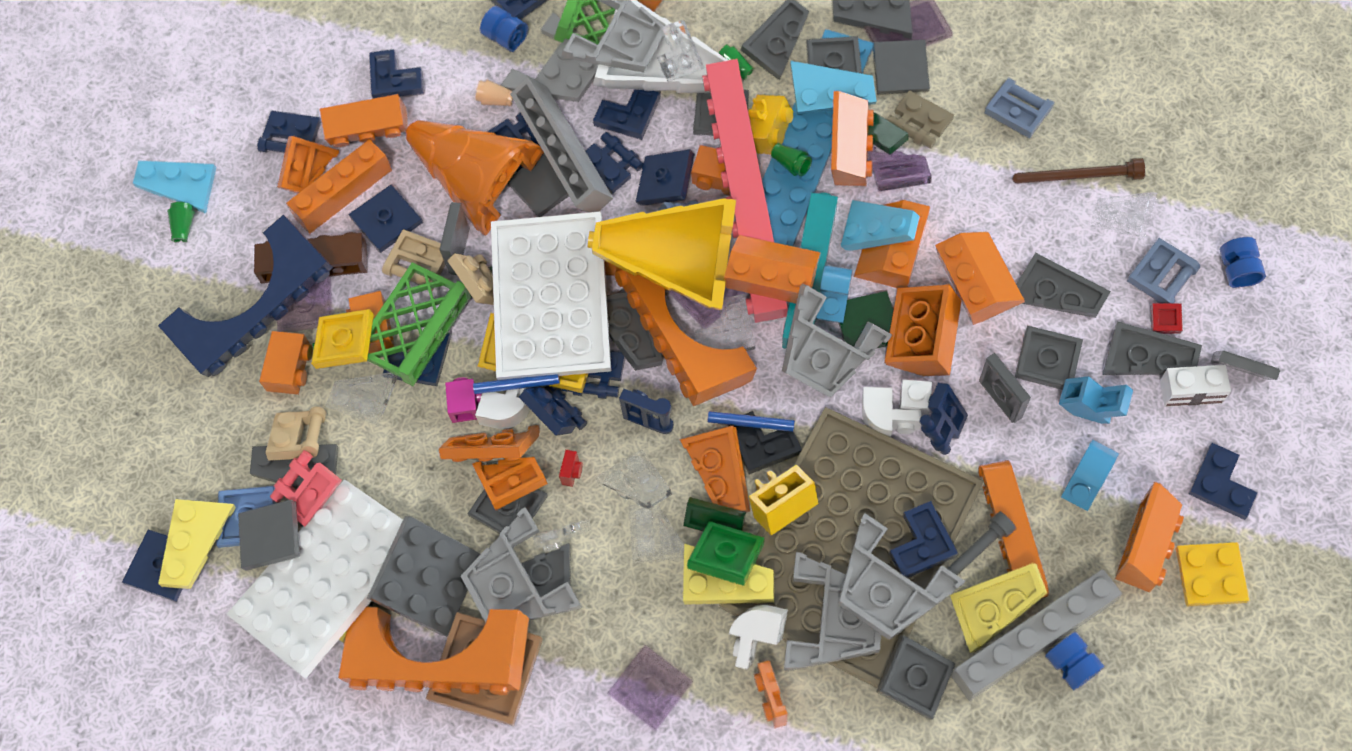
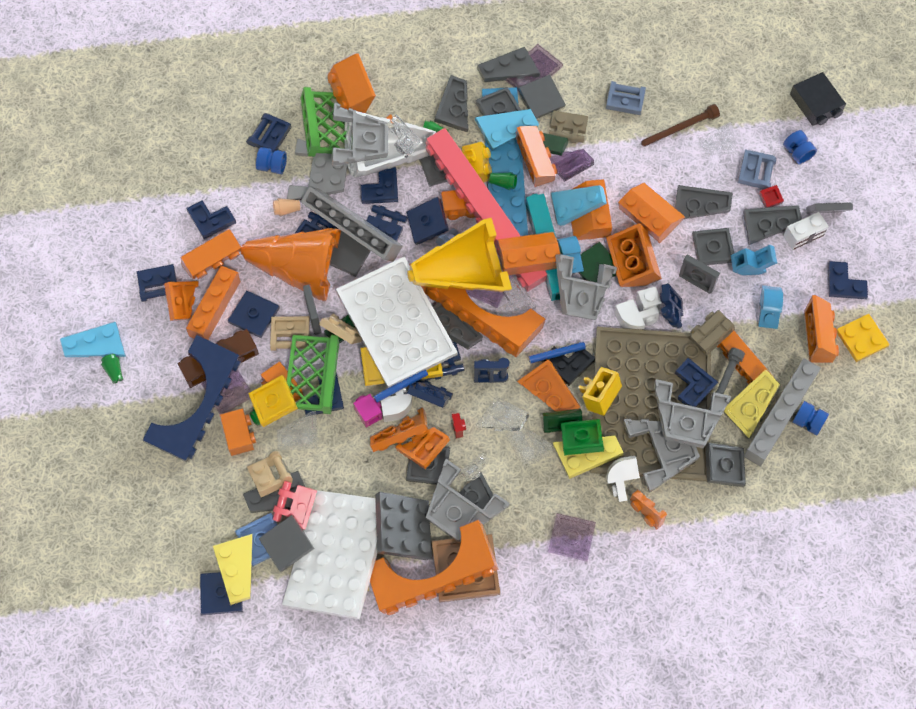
camera: 30 degrees left, 0 degrees up
none -> dark tan brick [690,310,735,355]
none -> black brick [790,72,846,126]

